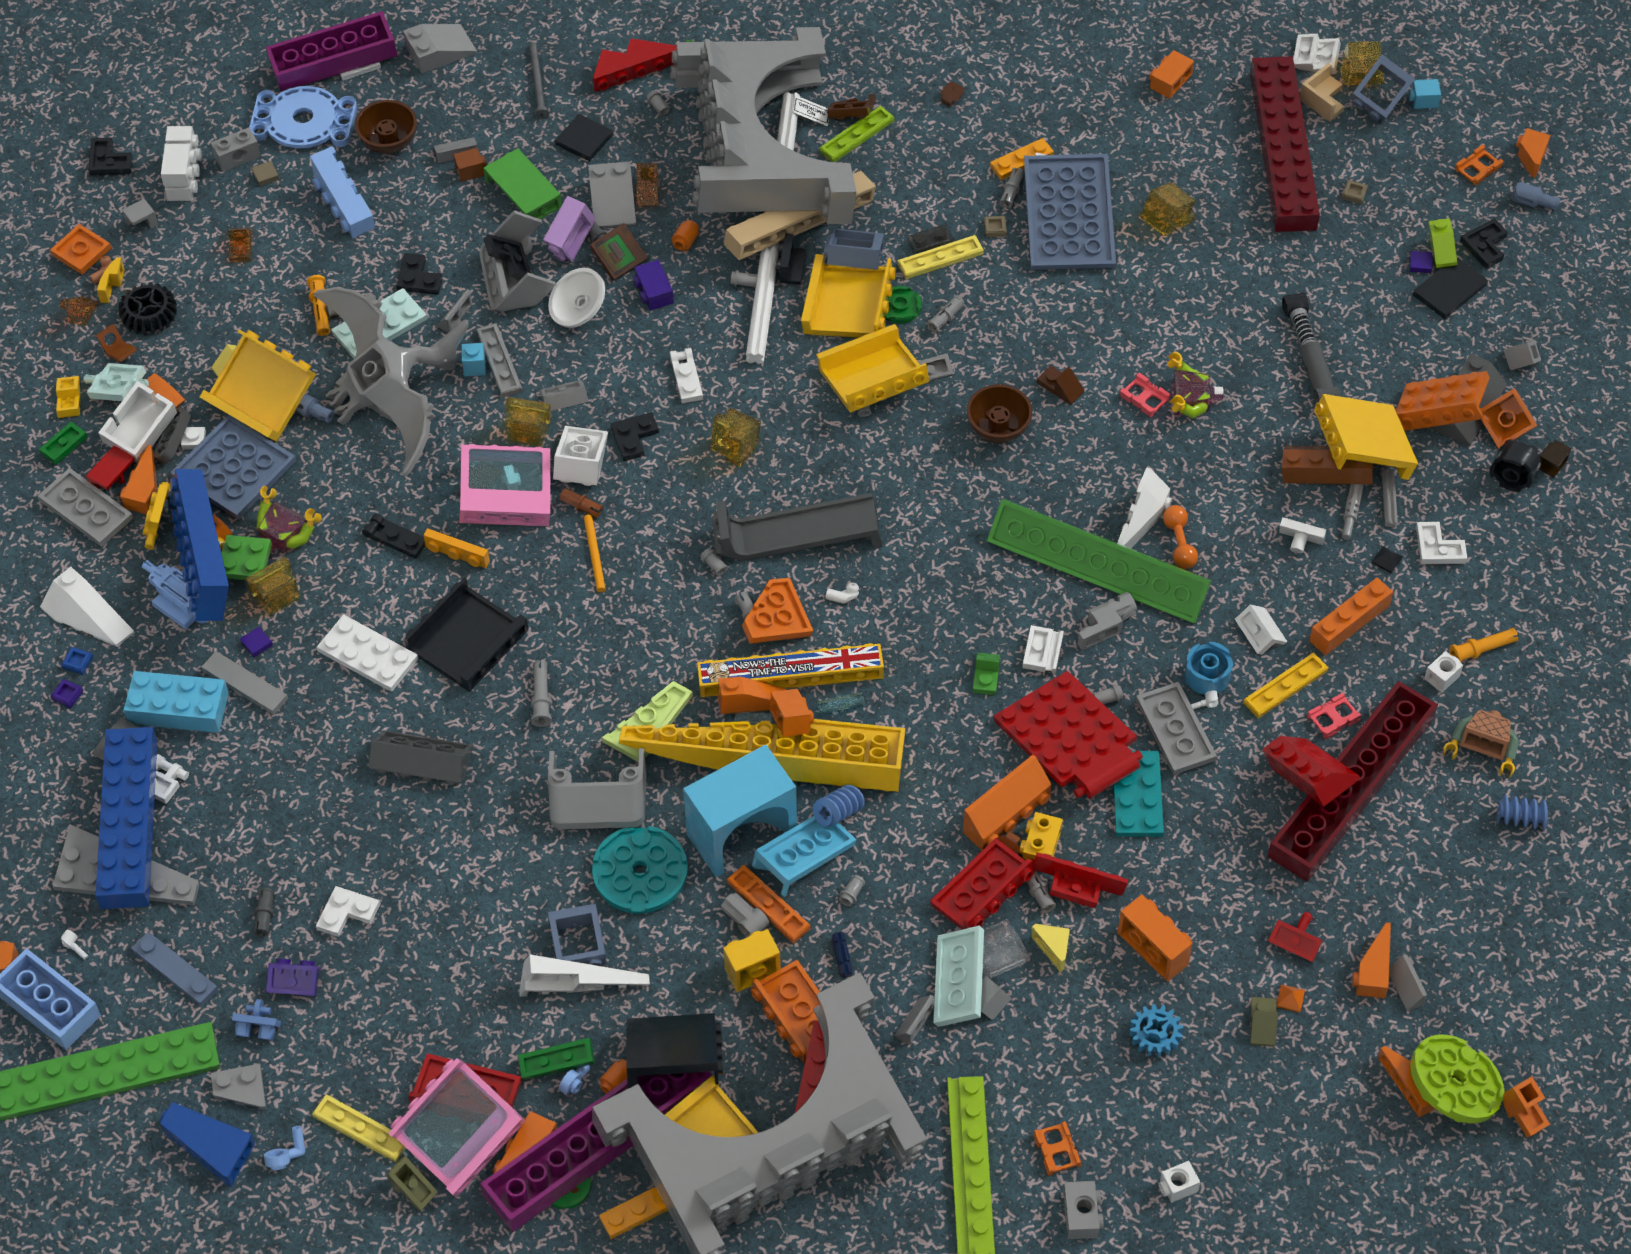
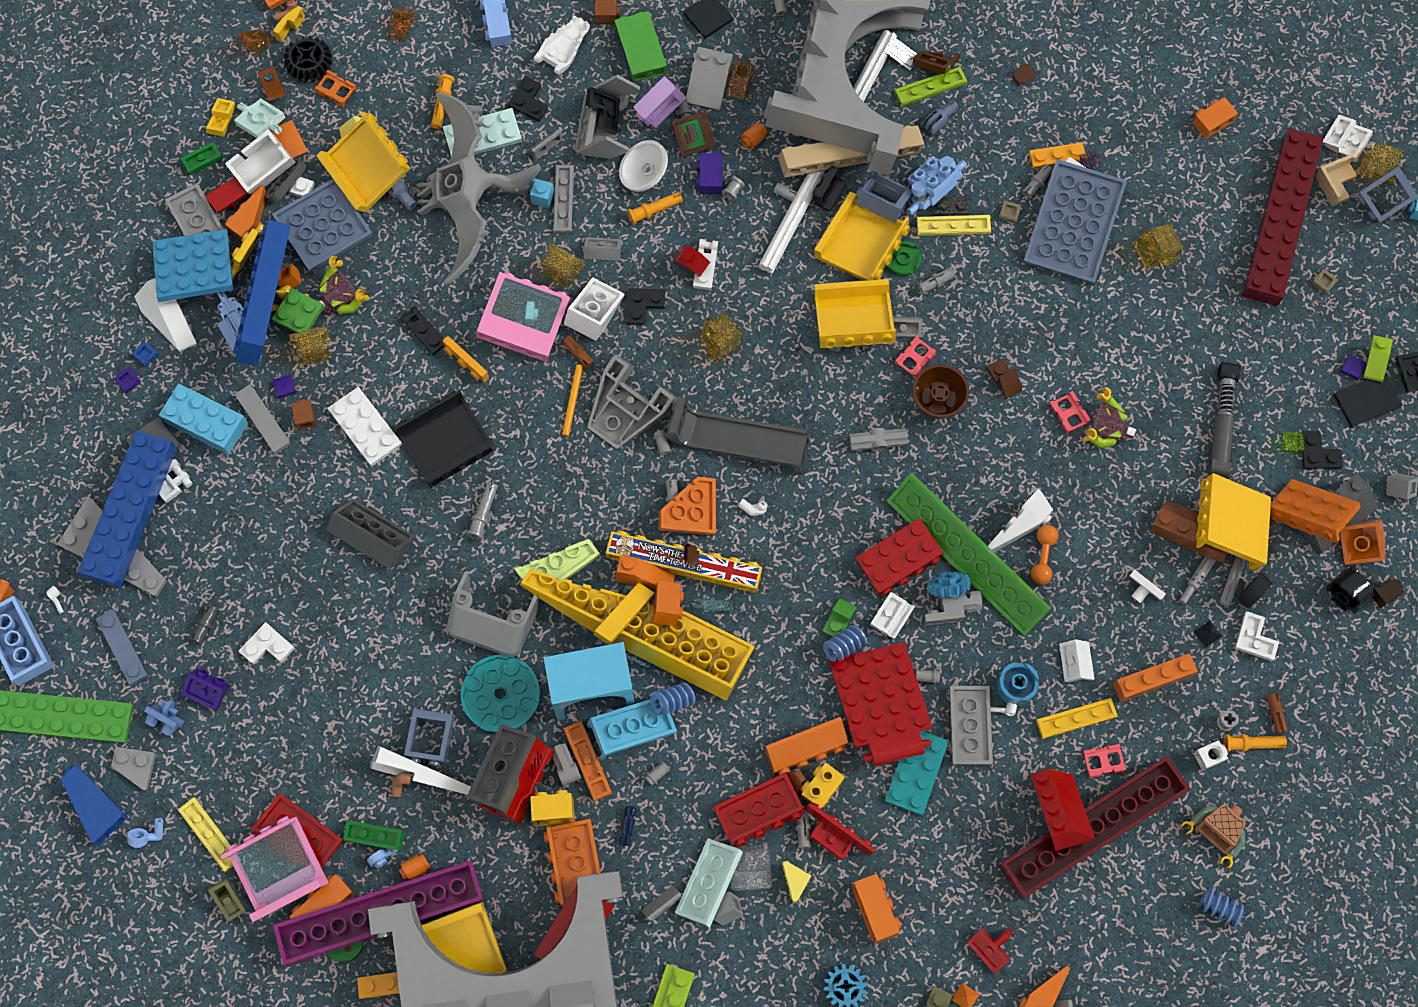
camera: 20 degrees right, 15 degrees up
black panel [626,1013,723,1089] -> none
none -> dark azure plate [153,229,234,302]
none -> dark orange brick [291,399,317,431]
none -> orange piece [315,70,357,107]
none -> nougat arm [391,772,411,797]
none -> dark grey piece [466,724,554,825]
none -> white animal [534,15,590,75]
none -> light grey wedge [587,354,678,449]
none -> yellow tile [594,583,654,645]
none -> light orange pin [627,192,683,225]
none -> red slope [672,245,710,277]
none -> reddish brown piece [683,543,699,567]
none -> light grey bush [722,176,745,201]
none -> medium blue piece [823,625,867,662]
none -> light grey piece [849,428,908,452]
none -> red bracket [855,518,944,597]
none -> coral piece [894,336,936,379]
none -> light blue piece [906,156,967,215]
none -> sand blue arm [920,100,959,135]
none -> dark azure gear [927,572,971,598]
none -> clear purple tile [1079,151,1100,170]
none -> light grey bush [1216,710,1239,731]
none -> black tyre [1237,572,1273,609]
none -> dark orange axle [1266,693,1288,734]
none -> clear neon green plate [1282,432,1304,452]
none -> black plate [1300,431,1343,469]

